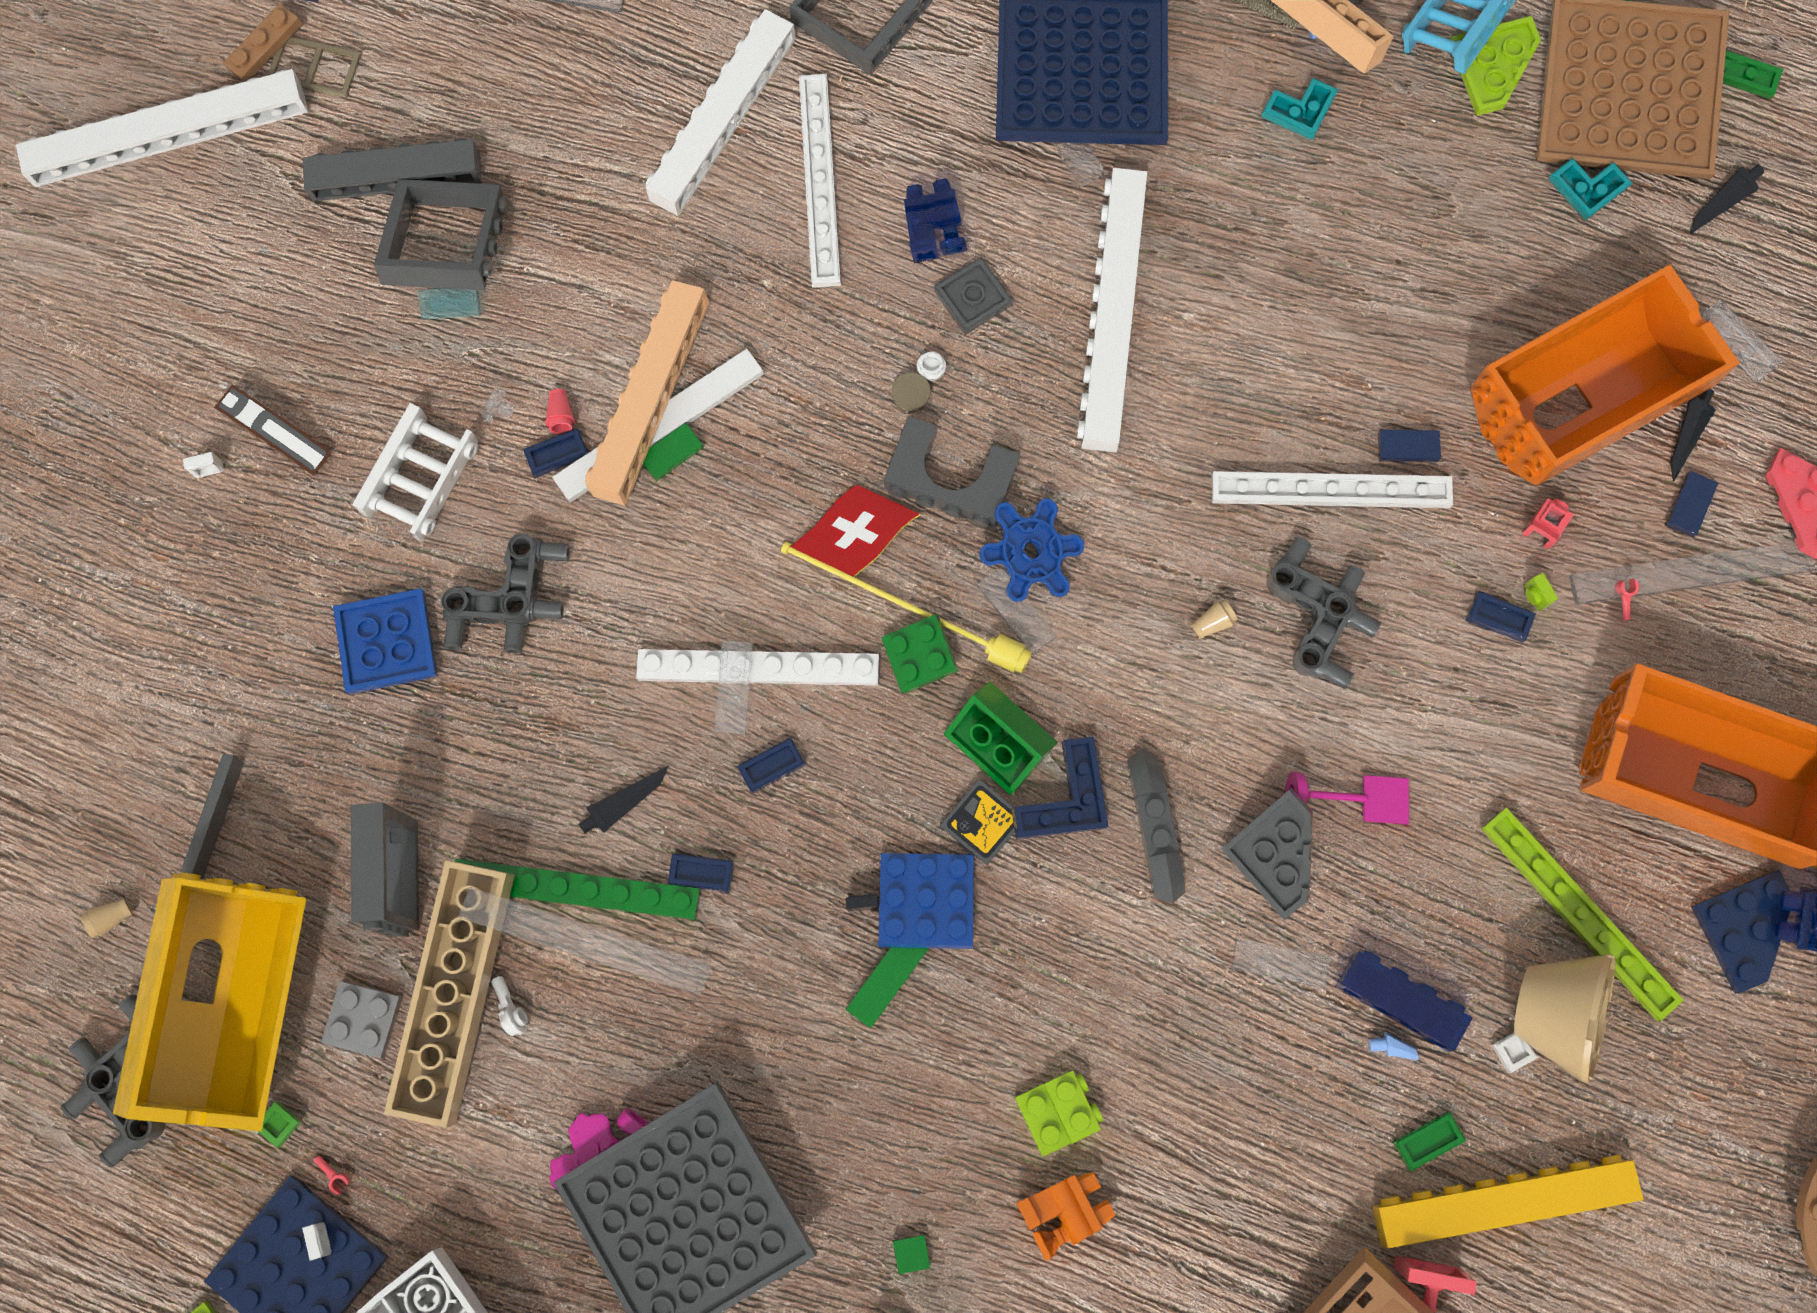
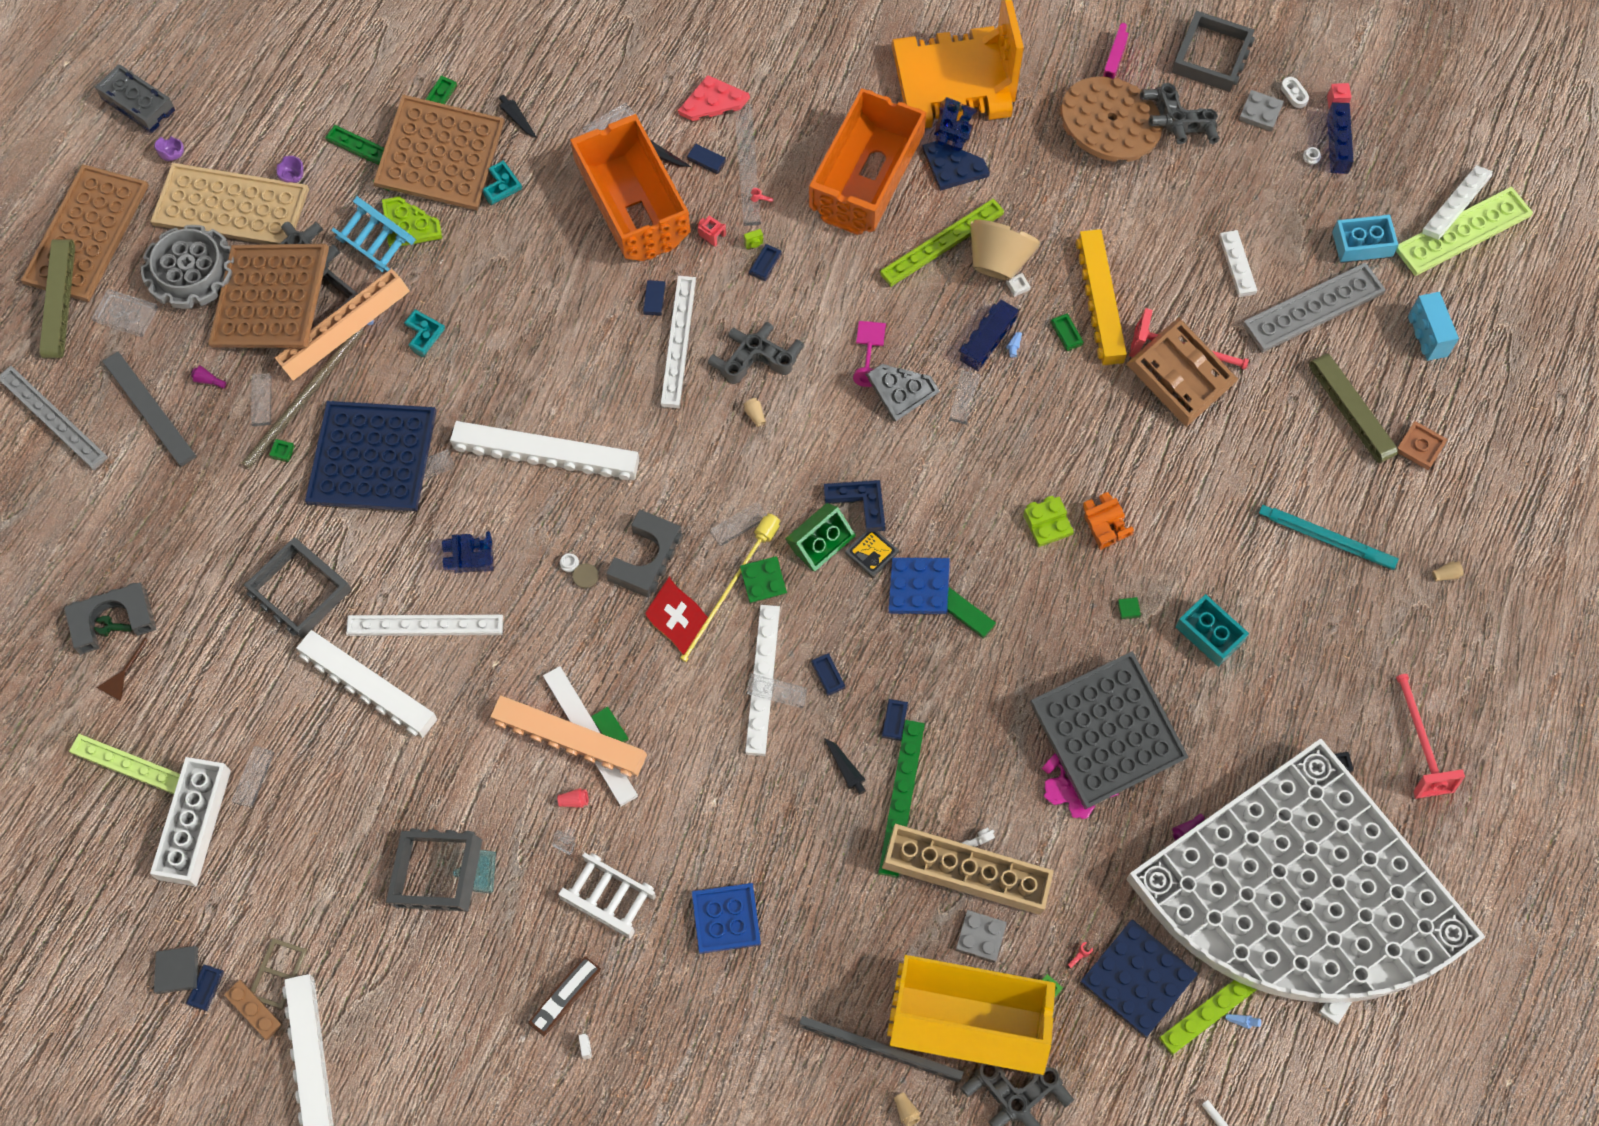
camera: 90 degrees left, 10 degrees down
white tile [302,1222,332,1260] -> none
dark grey brick [303,138,482,202] -> none
dark grey window [351,802,419,938] -> none
dark grey pin [441,533,570,654] -> none
clear tile [458,886,711,996] -> none
dark blue tile [523,428,588,478] -> none
black tile [846,894,879,912] -> none
dark grey tile [933,257,1013,335] -> none
blue plate [979,498,1084,602] -> none
dark grey brick [1127,748,1185,903] -> none

